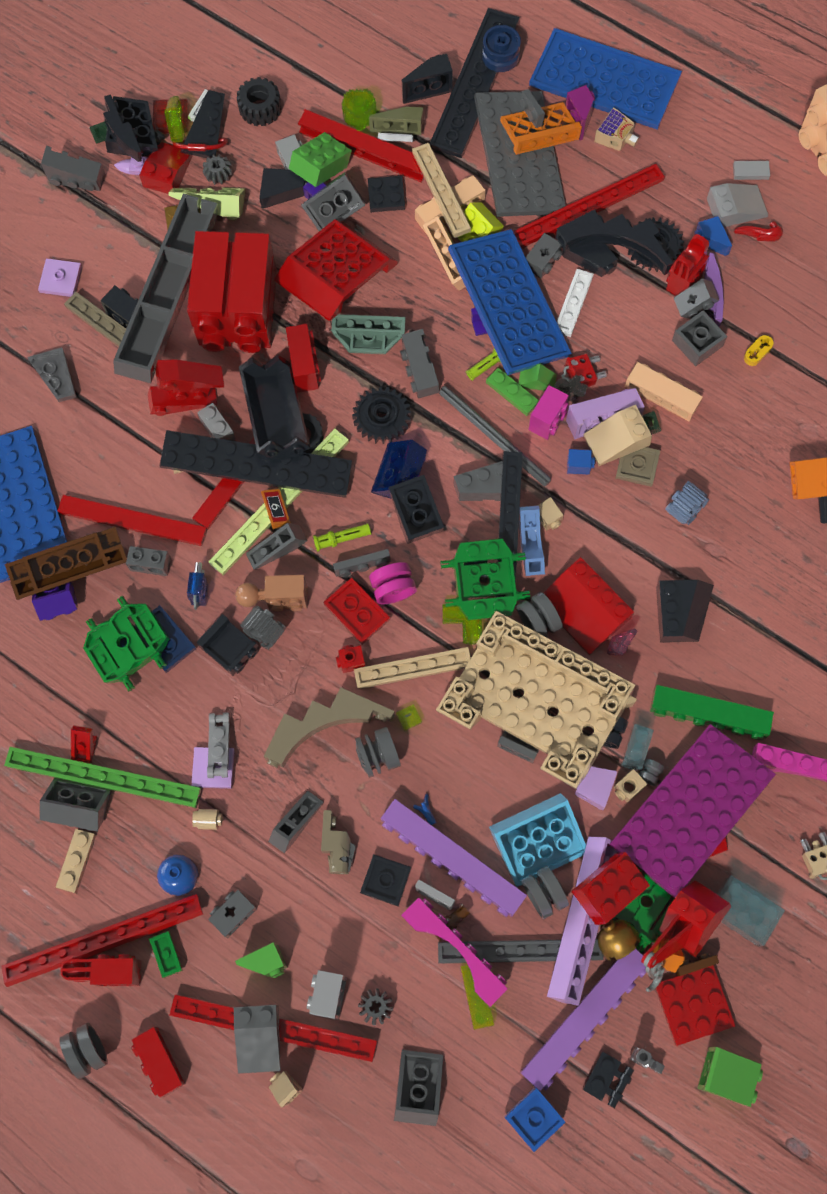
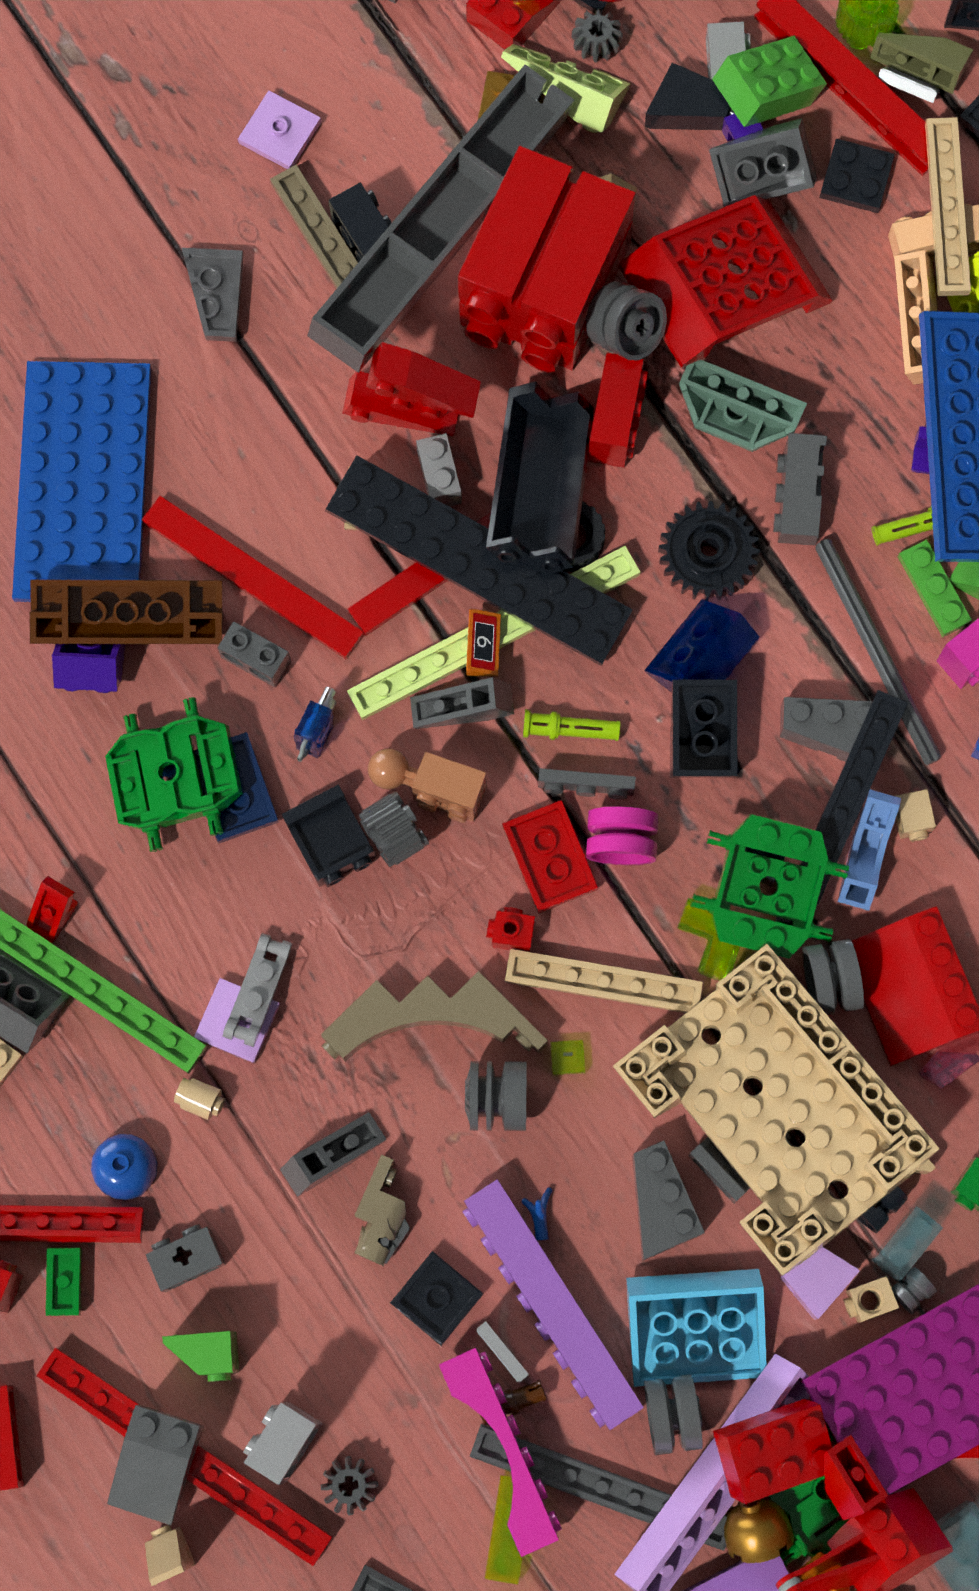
camera: 20 degrees right, 5 degrees up
none -> dark grey wheel [586,281,667,360]
none -> dark grey wedge [632,1141,705,1261]
none -> red slope [824,1435,889,1521]

